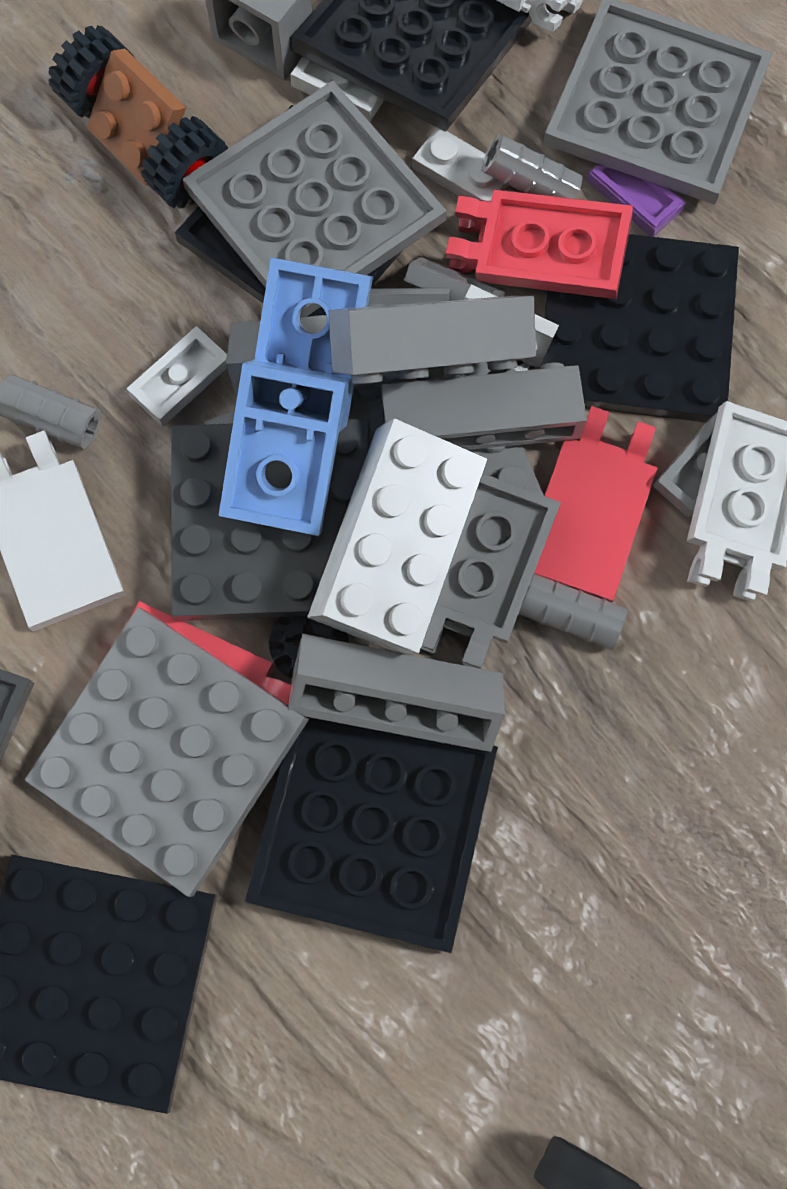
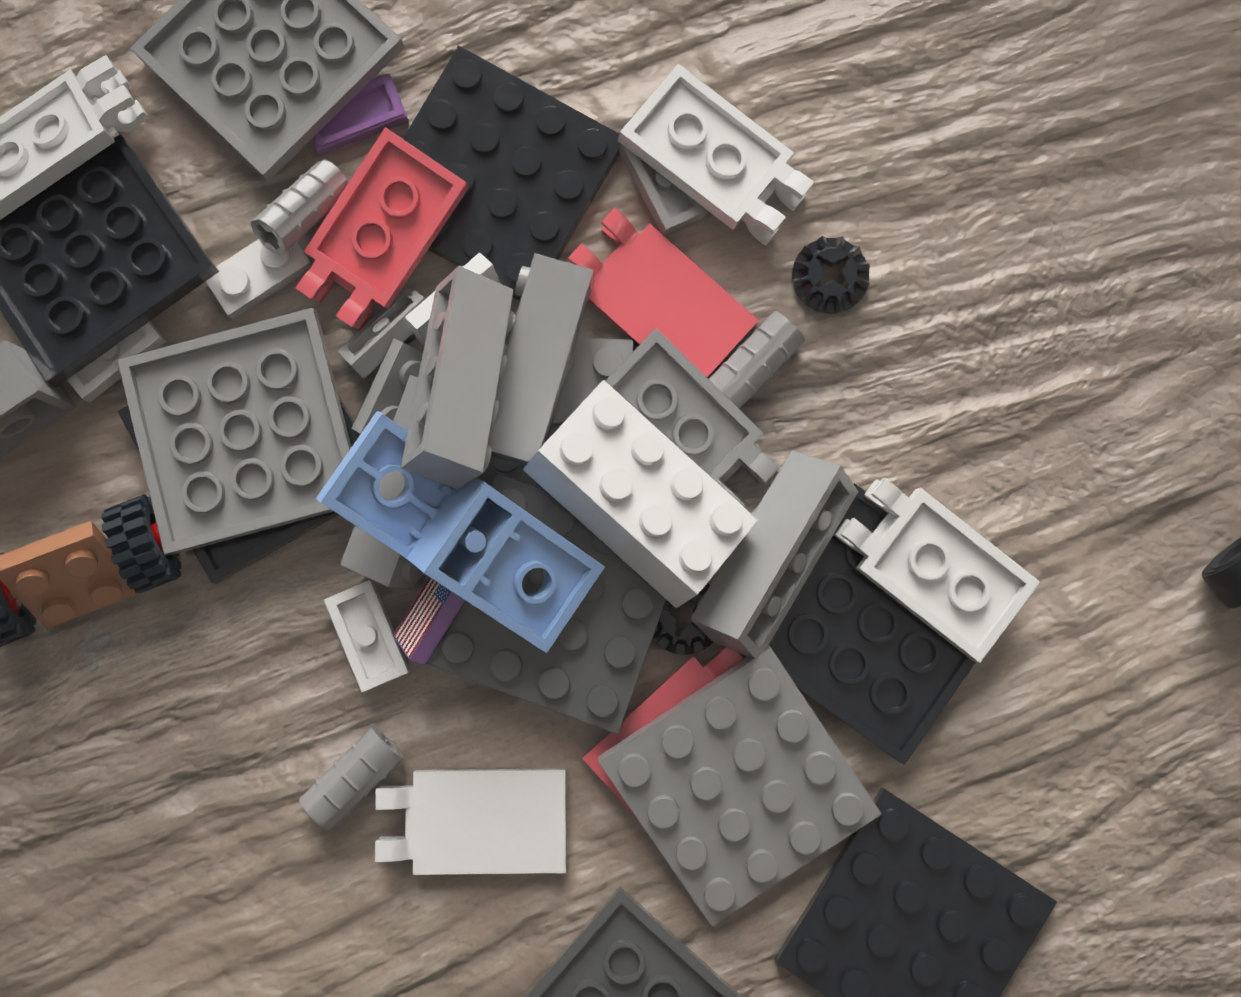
camera: 65 degrees left, 10 degrees up
none -> tile [393,577,465,665]
none -> black gear [792,236,870,314]
none -> white tile [834,478,1040,663]

